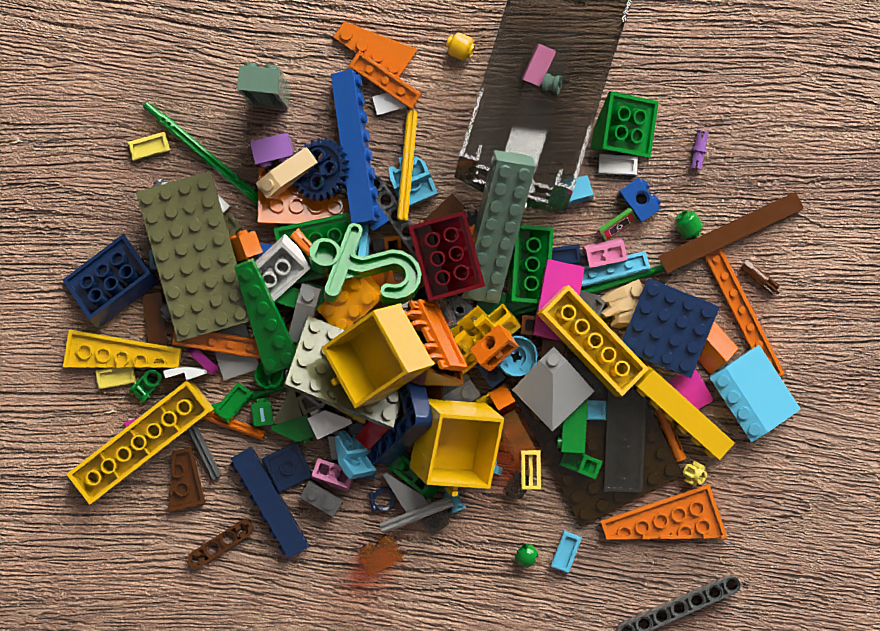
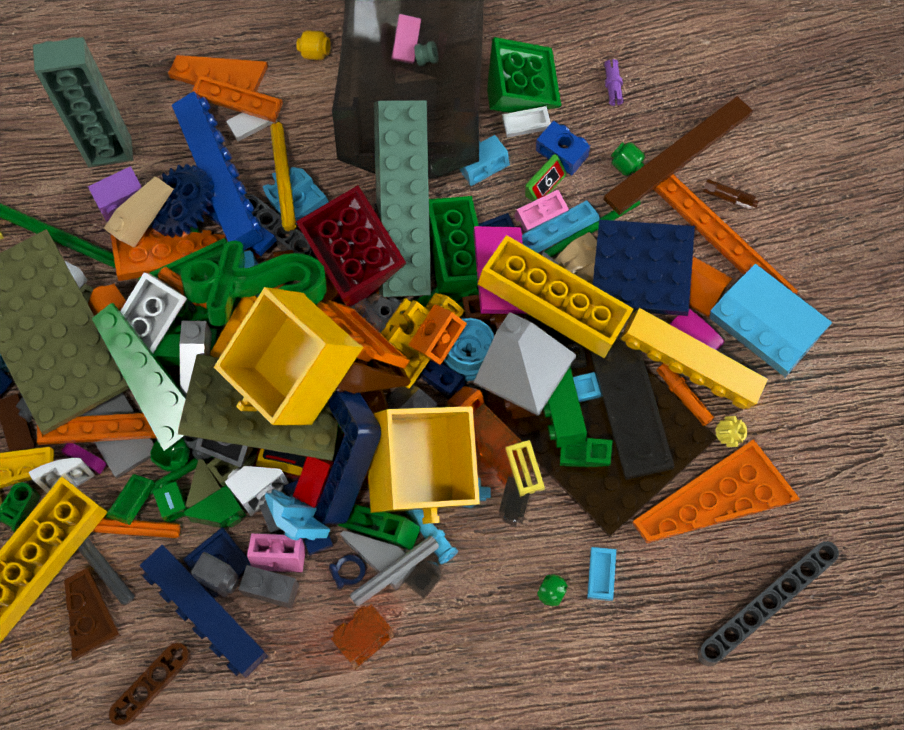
camera: 10 degrees left, 20 degrees down
none -> flat silver brick [191,552,239,597]

